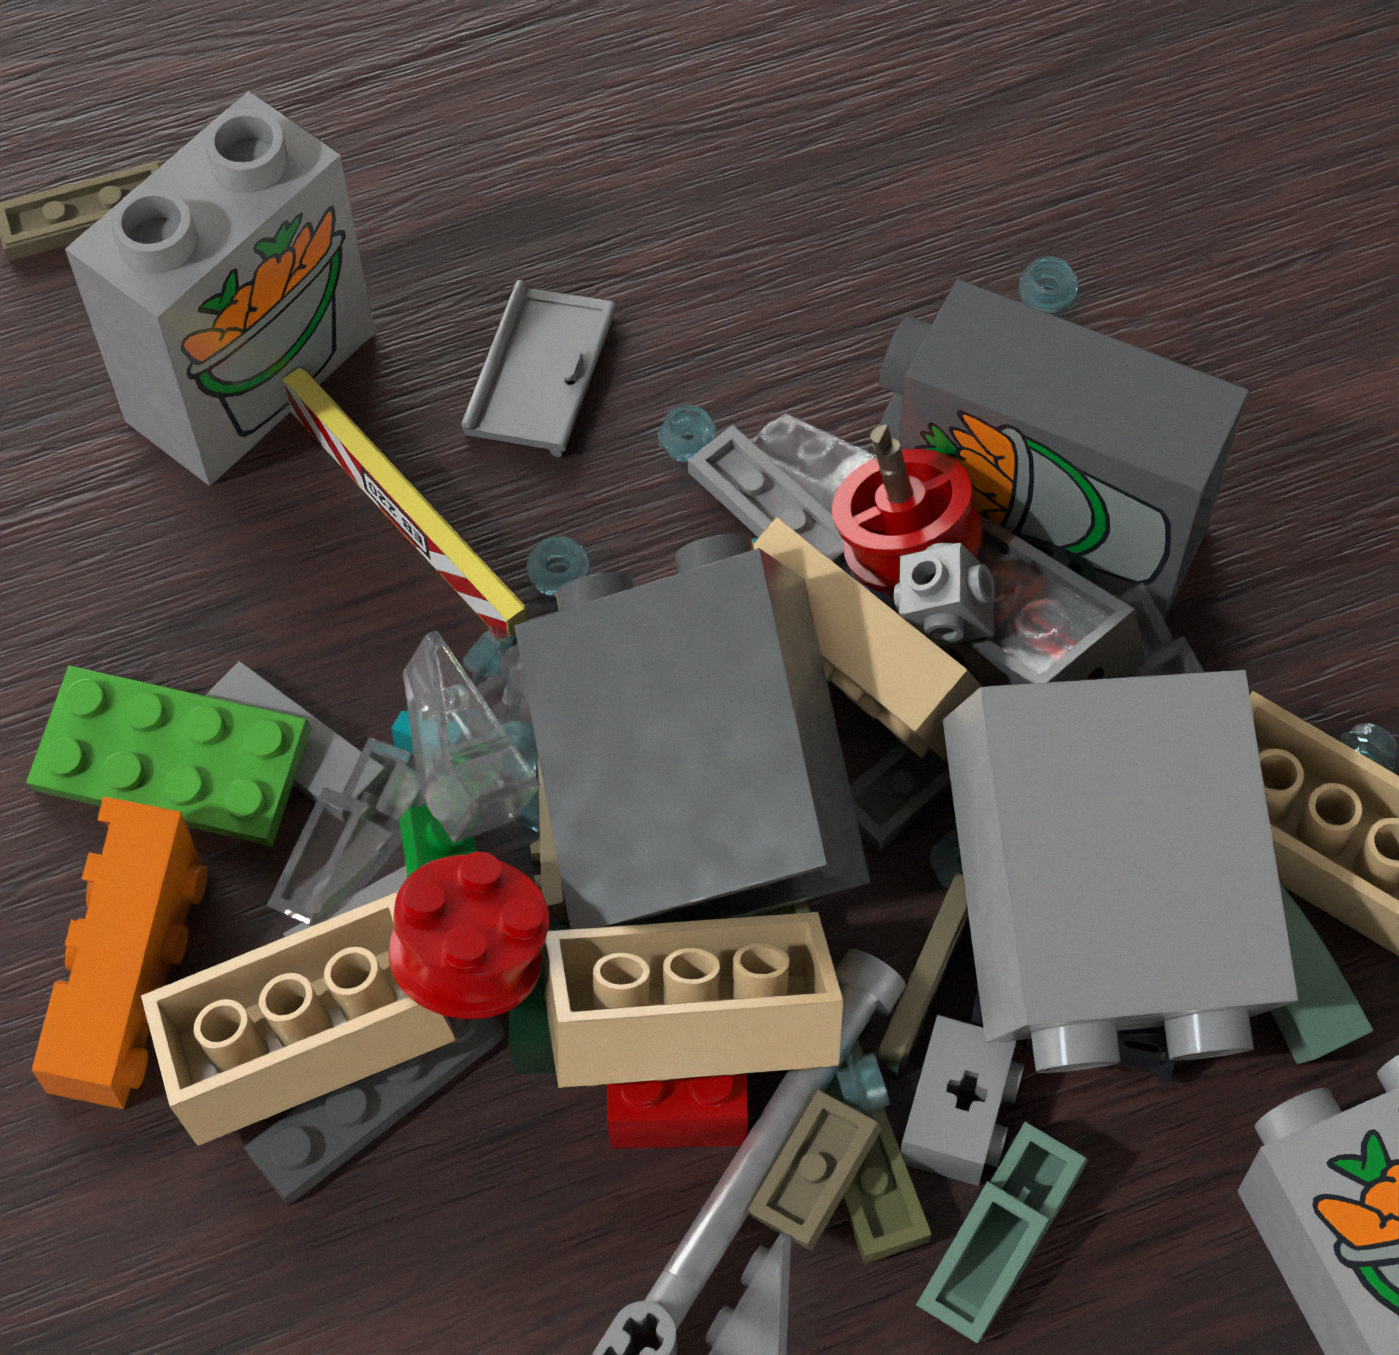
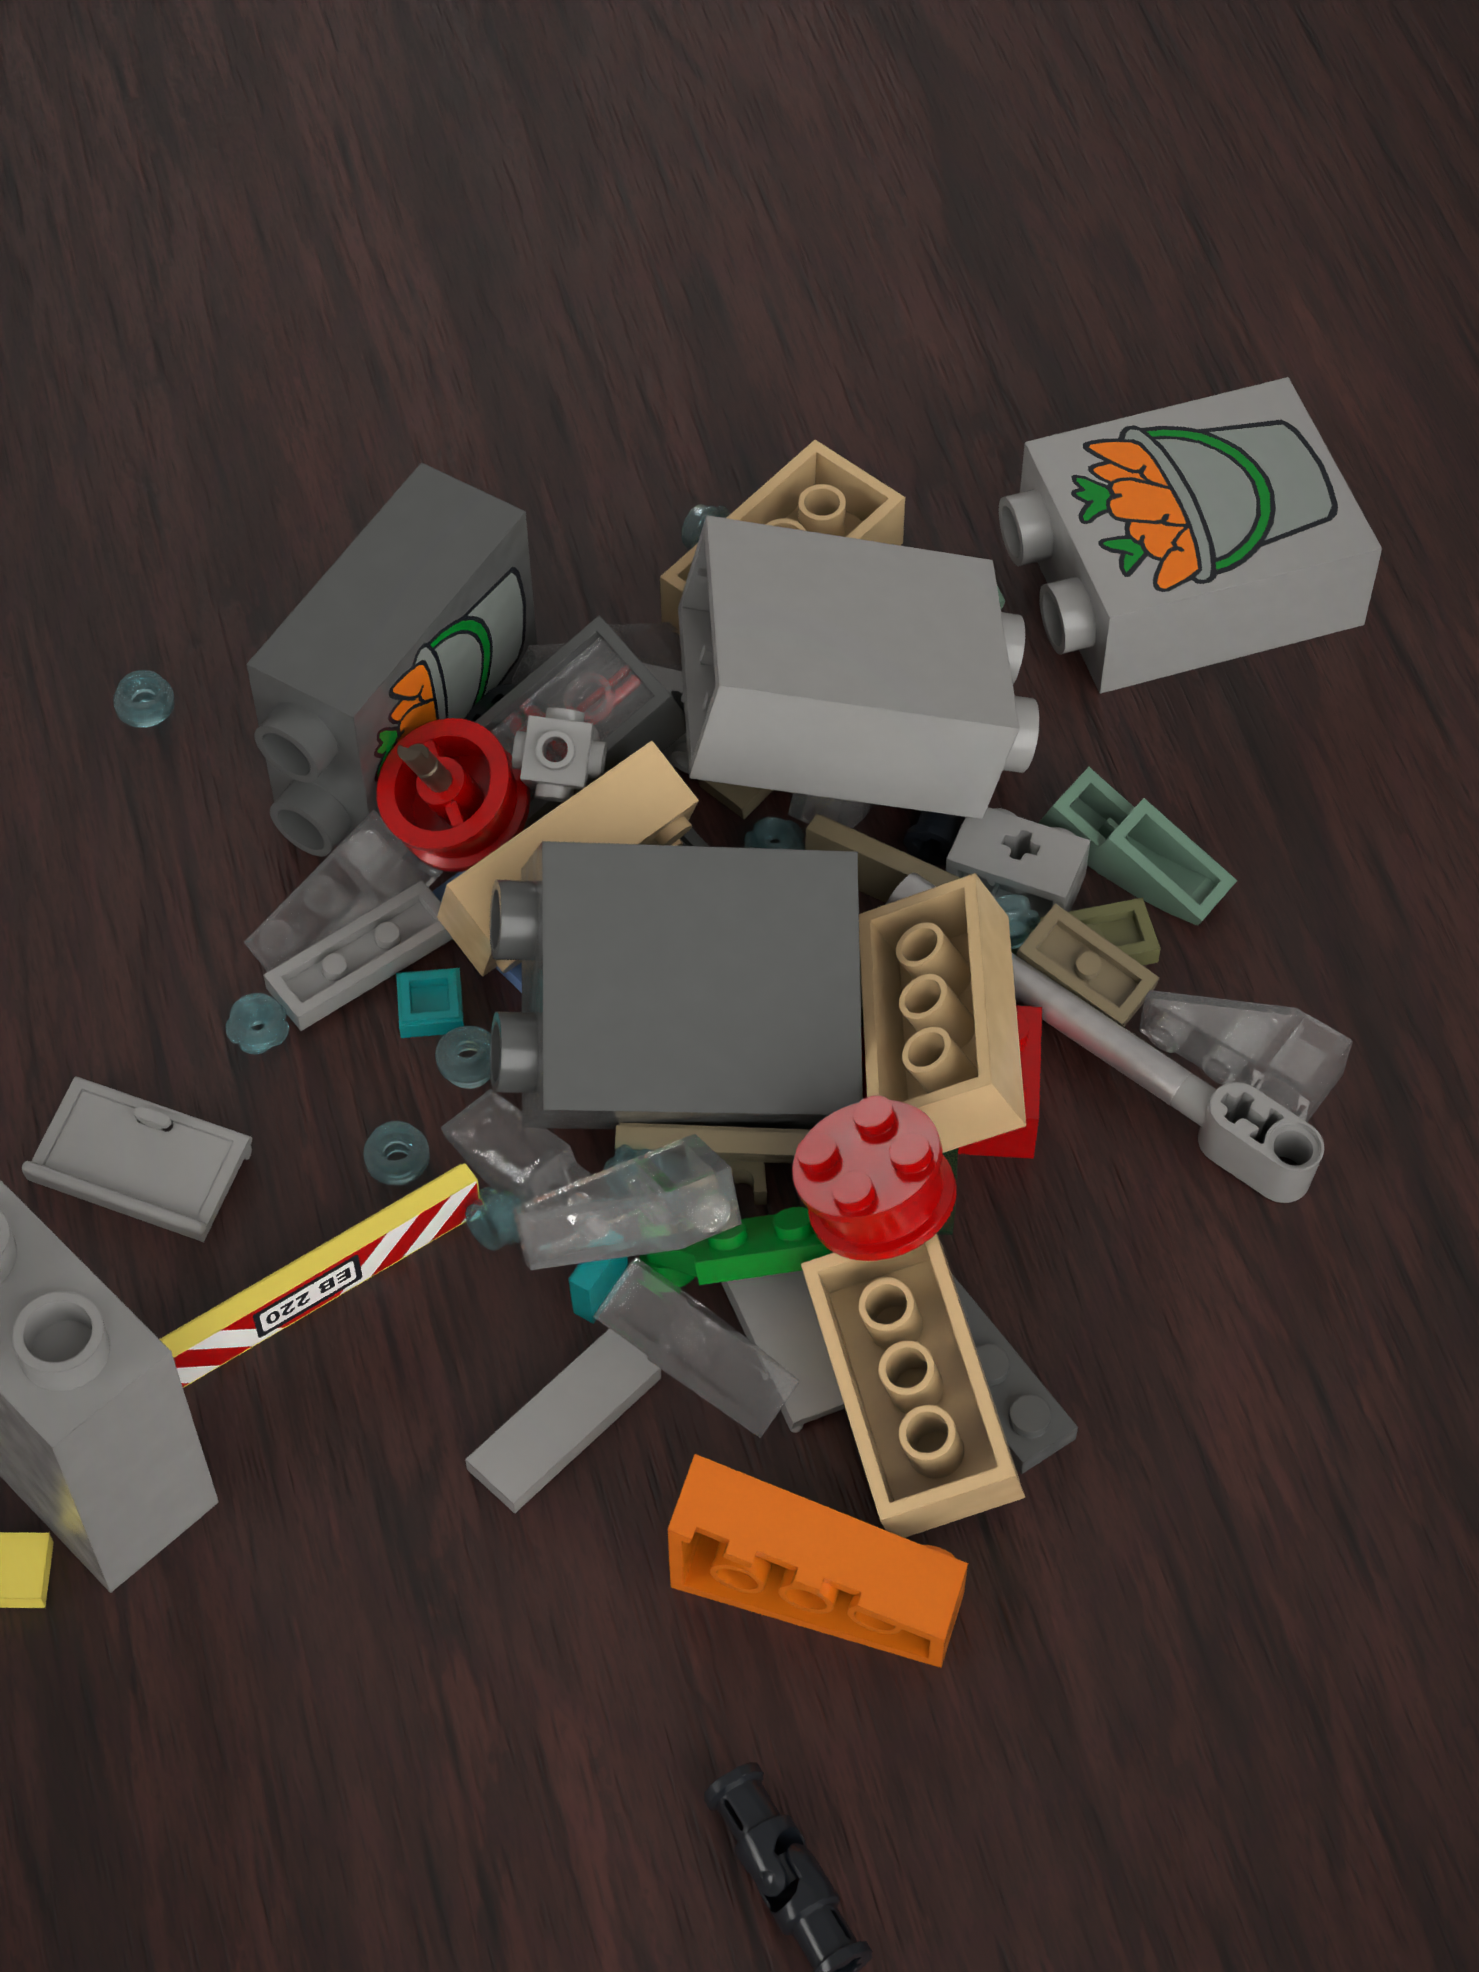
camera: 85 degrees left, 5 degrees down
bright green plate [26,666,312,847] -> none

